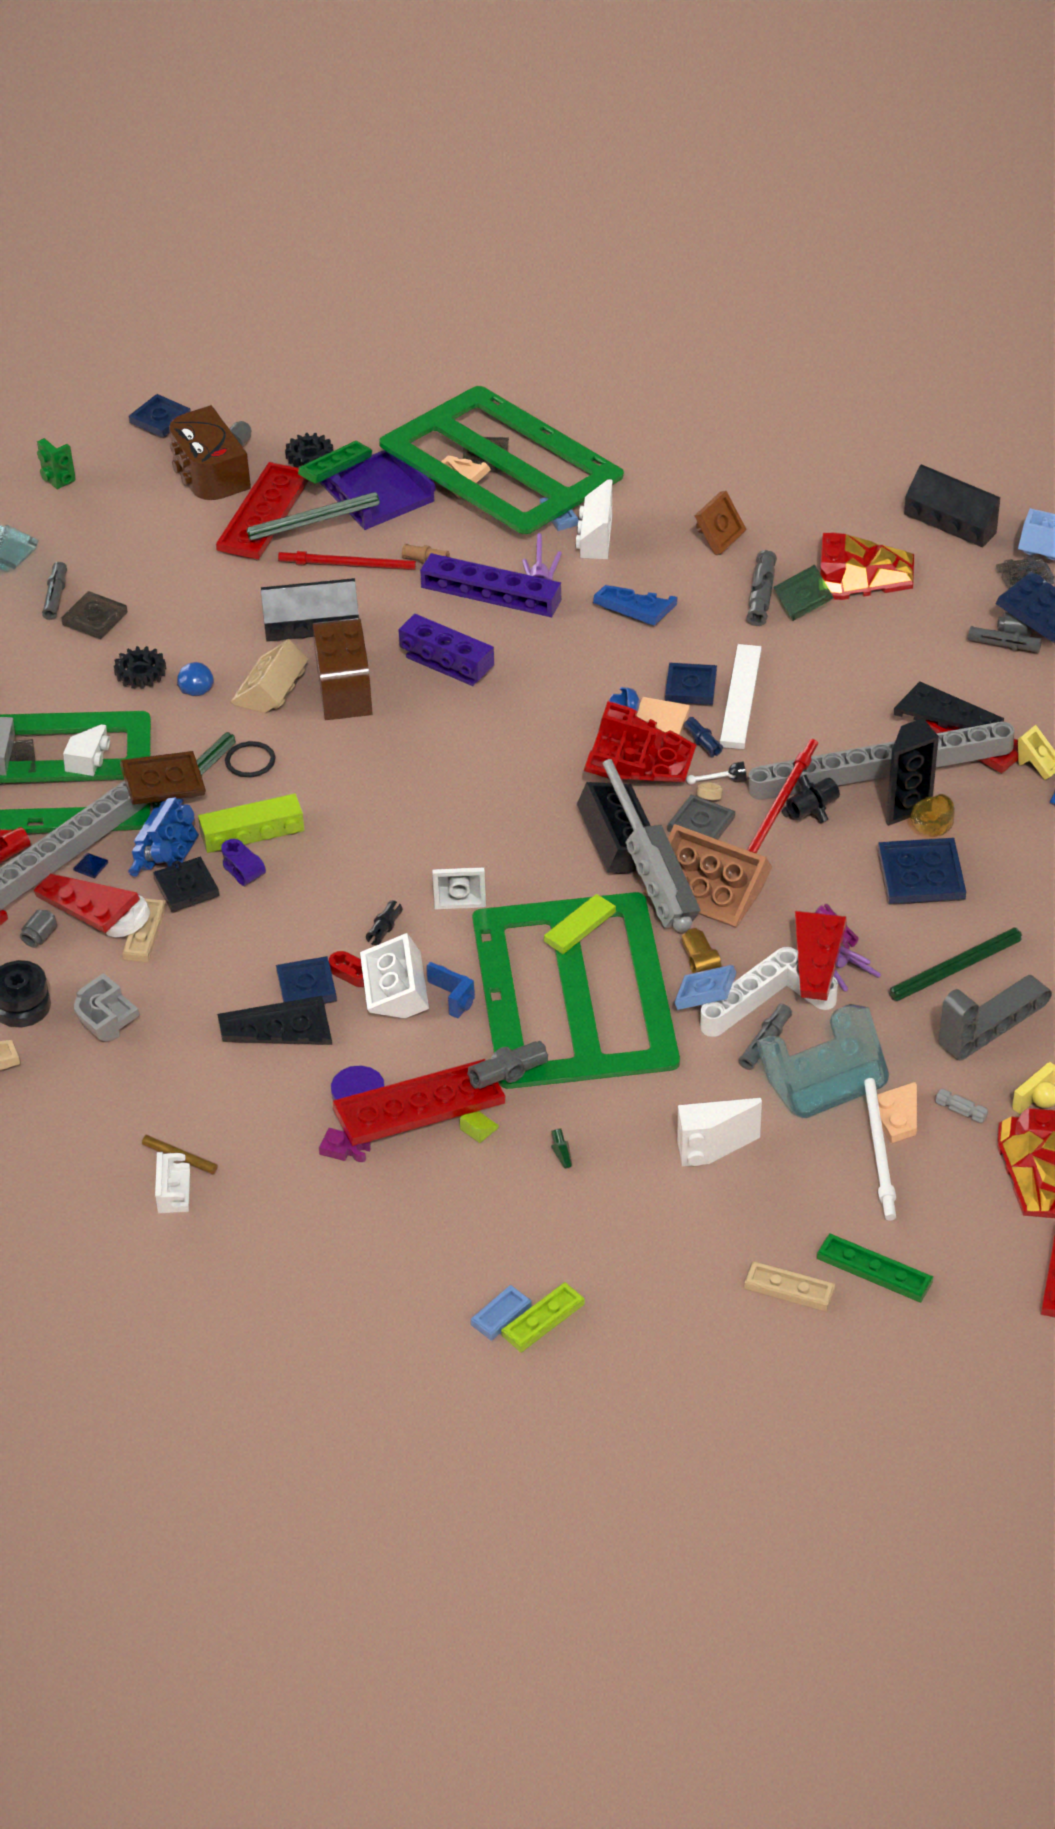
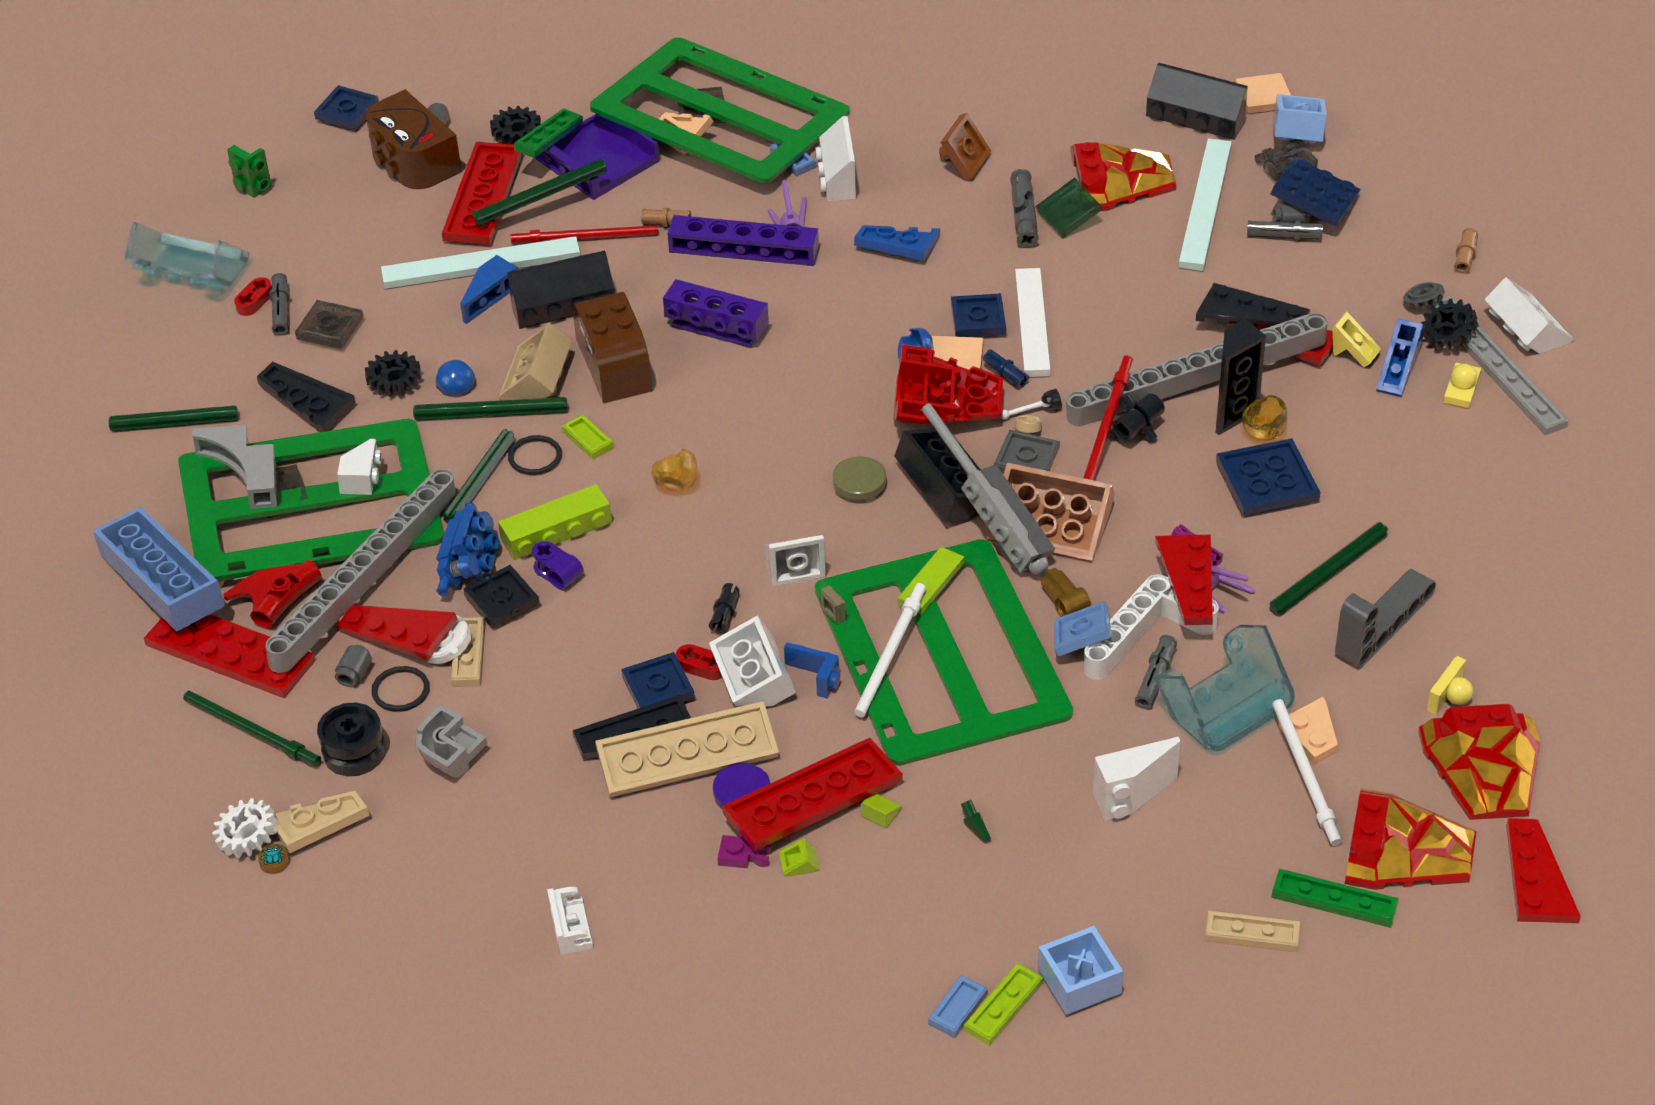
camera: 10 degrees left, 0 degrees up
clear blue slope [73,852,109,879] -> none
reddish brown tile [120,751,206,805] -> none
pearl gold bar [142,1135,218,1174] -> none
dark grey piece [468,1041,548,1089] -> none
light grey axle [936,1089,988,1123] -> none
none -> red beam [234,277,272,316]
none -> black wing [257,361,356,432]
none -> black piece [372,666,429,711]
none -> light aqua tile [381,236,580,289]
none -> dark green axle [413,397,568,420]
none -> blue slope [460,255,518,324]
none -> lime tile [562,414,614,460]
none -> tan plate [595,701,779,797]
none -> clear yellow hair [651,449,697,492]
none -> lime slope [779,838,820,877]
none -> dark tan tile [821,585,846,625]
none -> olive tile [833,456,886,503]
none -> white bar [854,583,926,717]
none -> light blue brick [1038,926,1123,1015]
none -> light aqua tile [1179,139,1232,271]
none -> light nougat tile [1235,73,1291,114]
none -> wedge [1344,788,1477,890]

